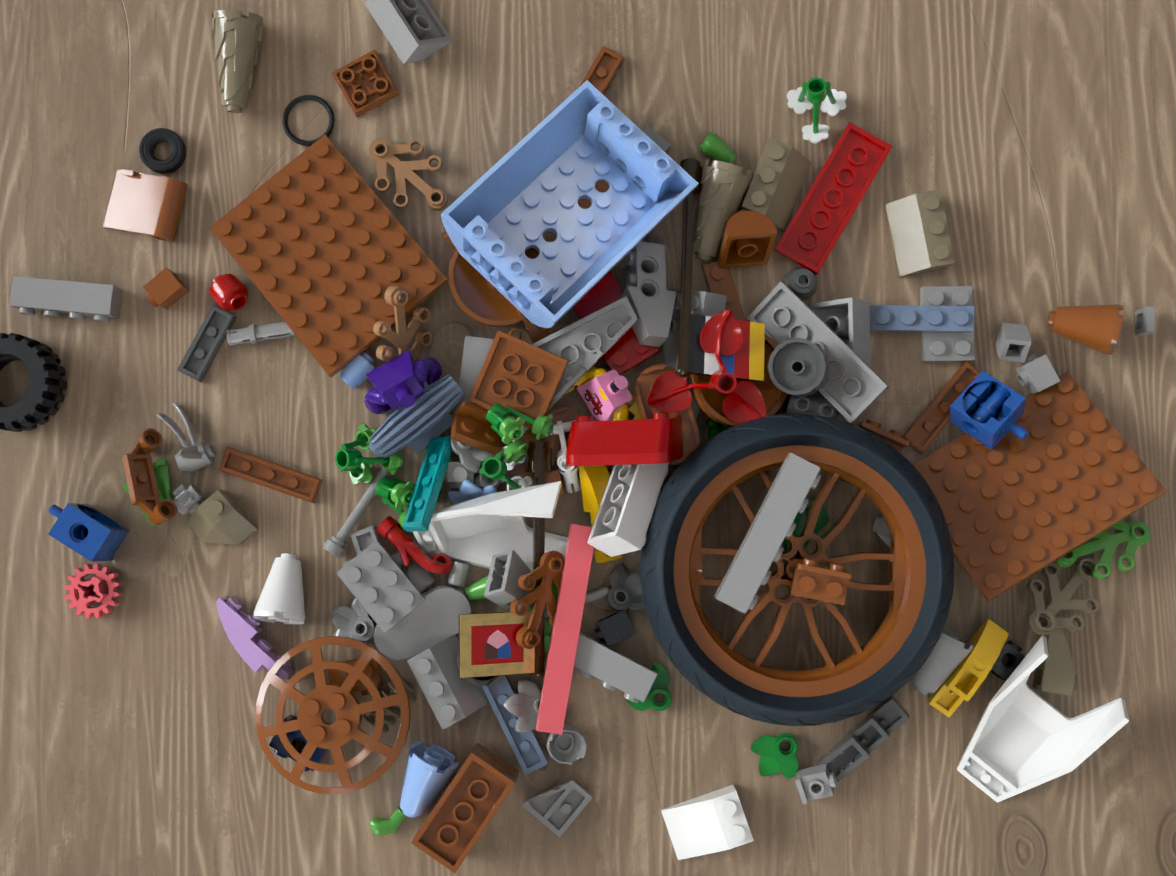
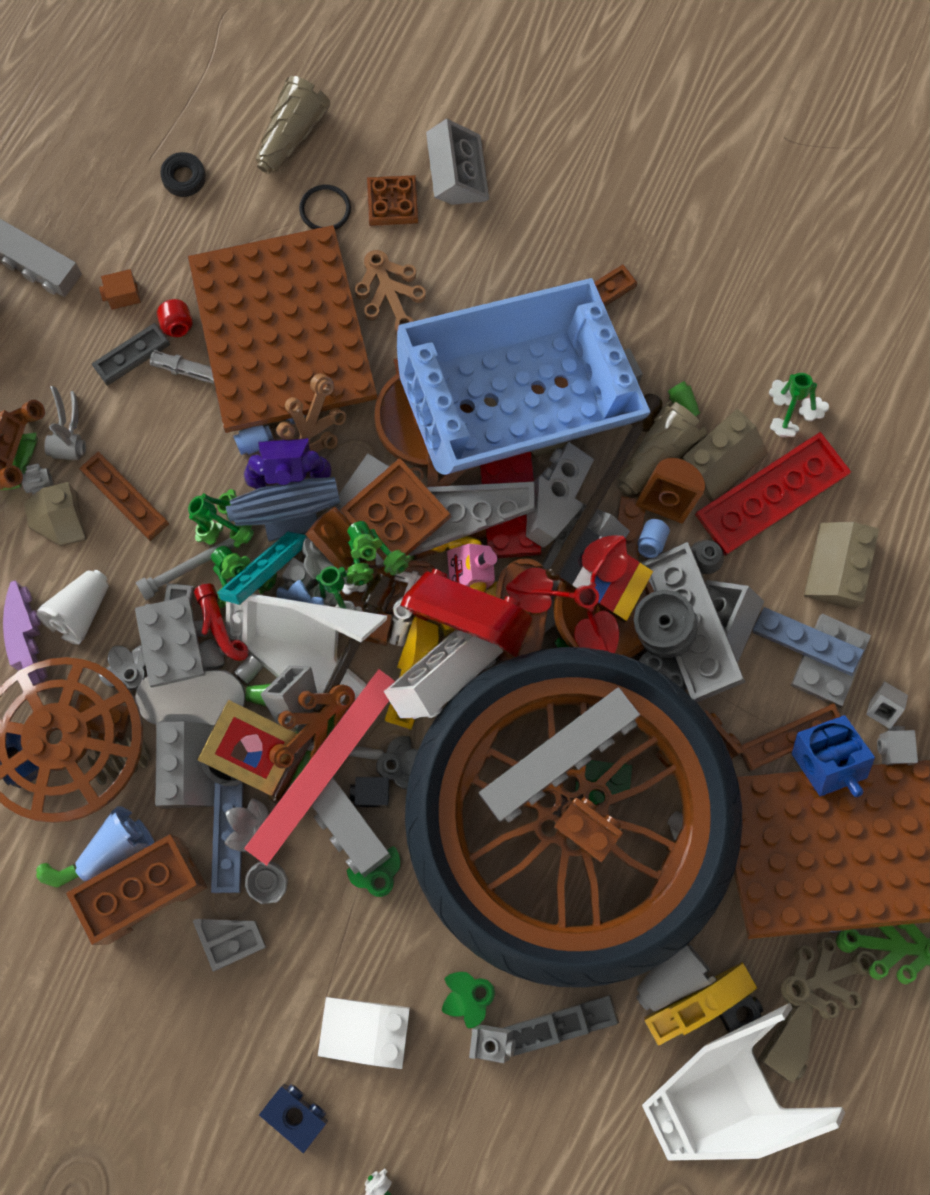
camera: 20 degrees right, 10 degrees down
door [103,169,188,242] -> none
none -> light blue brick [637,519,670,558]

